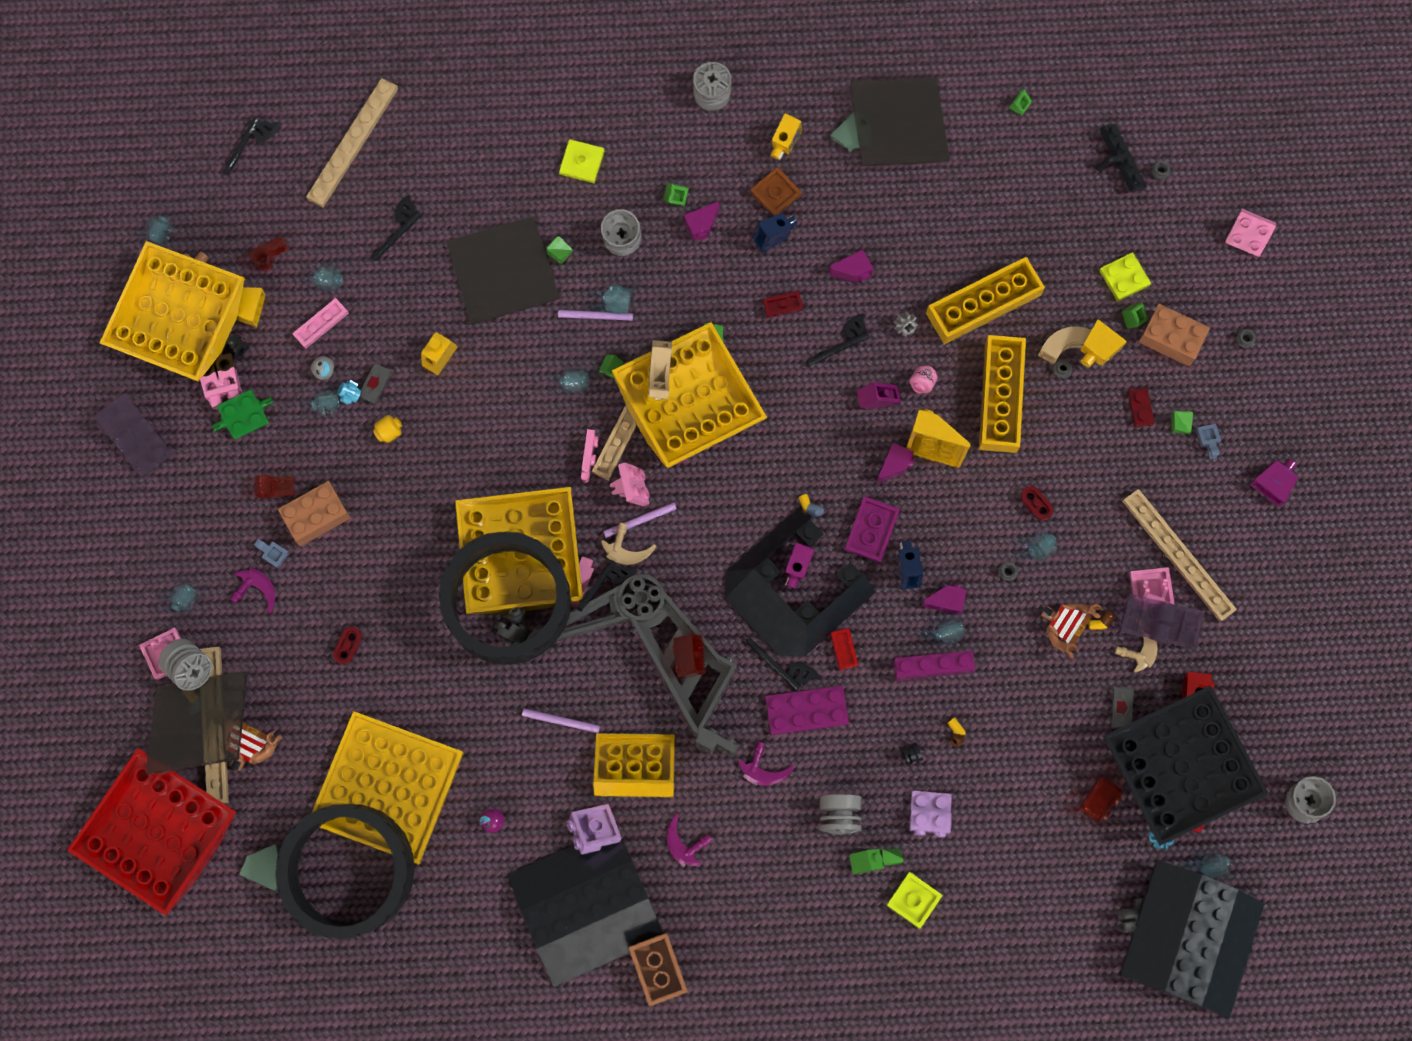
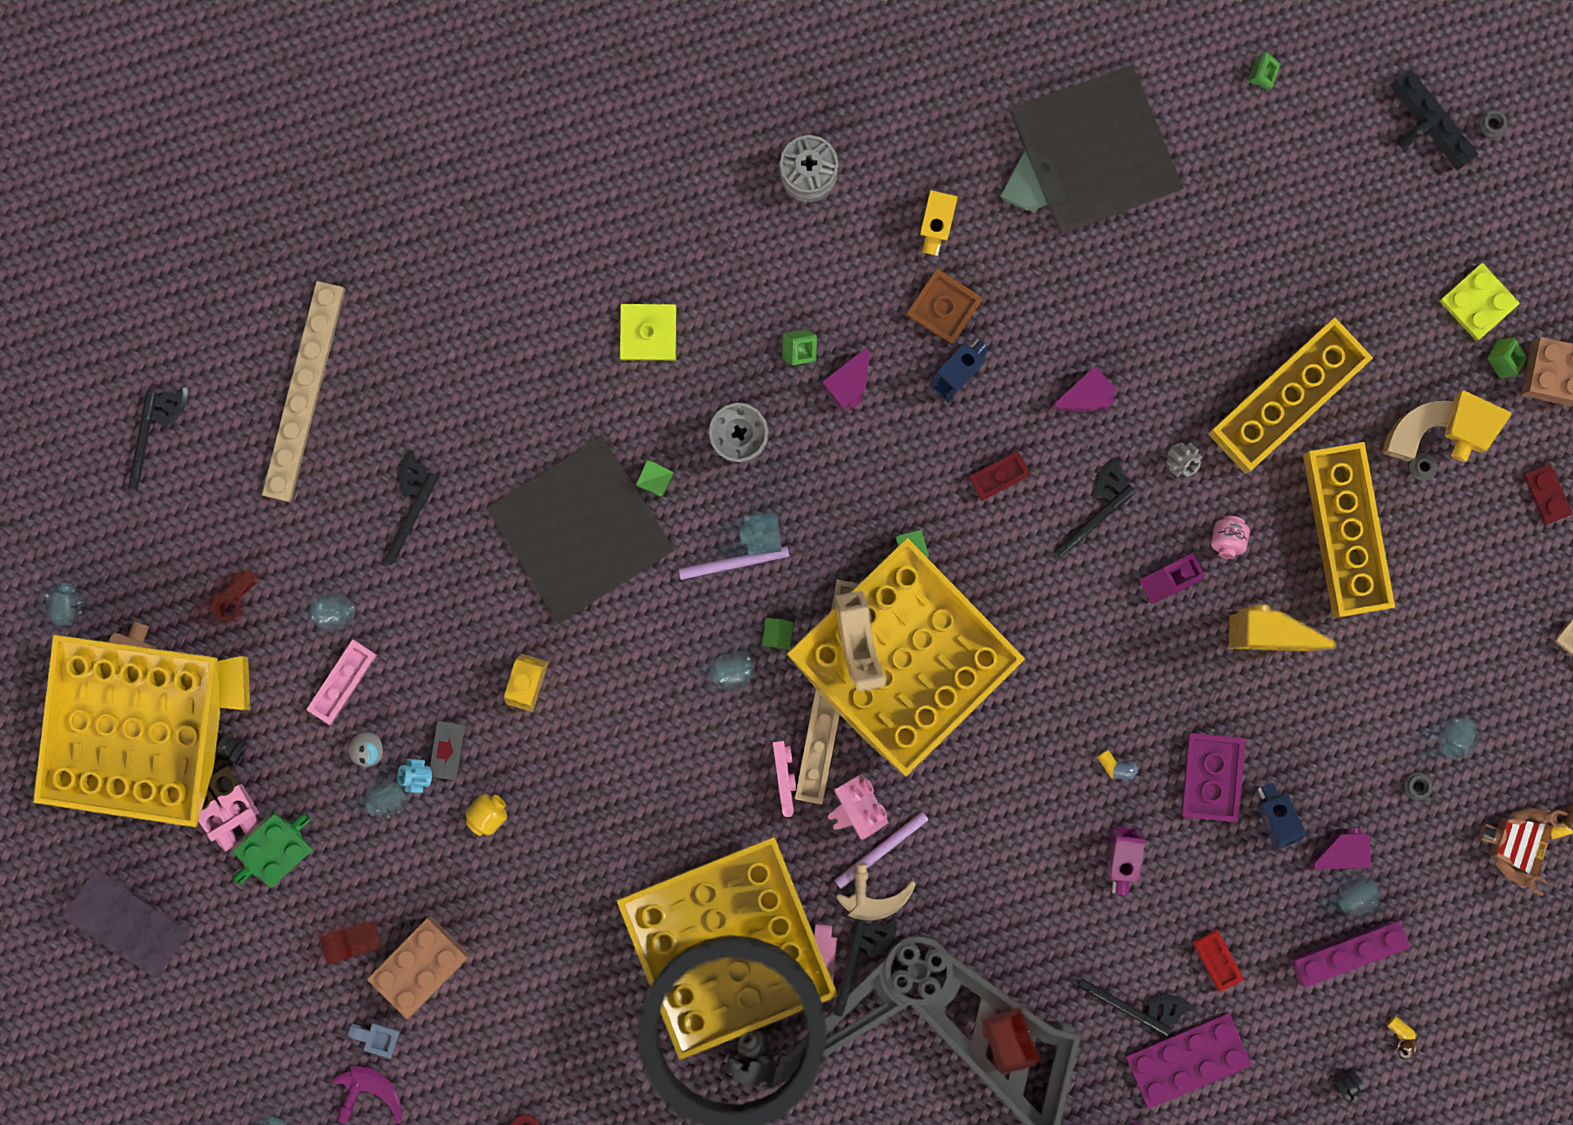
camera: 15 degrees left, 10 degrees up
black slope [725,509,875,657] -> none
magenta slope [877,443,915,483] -> none
dark red plate [1020,486,1053,521] -> none

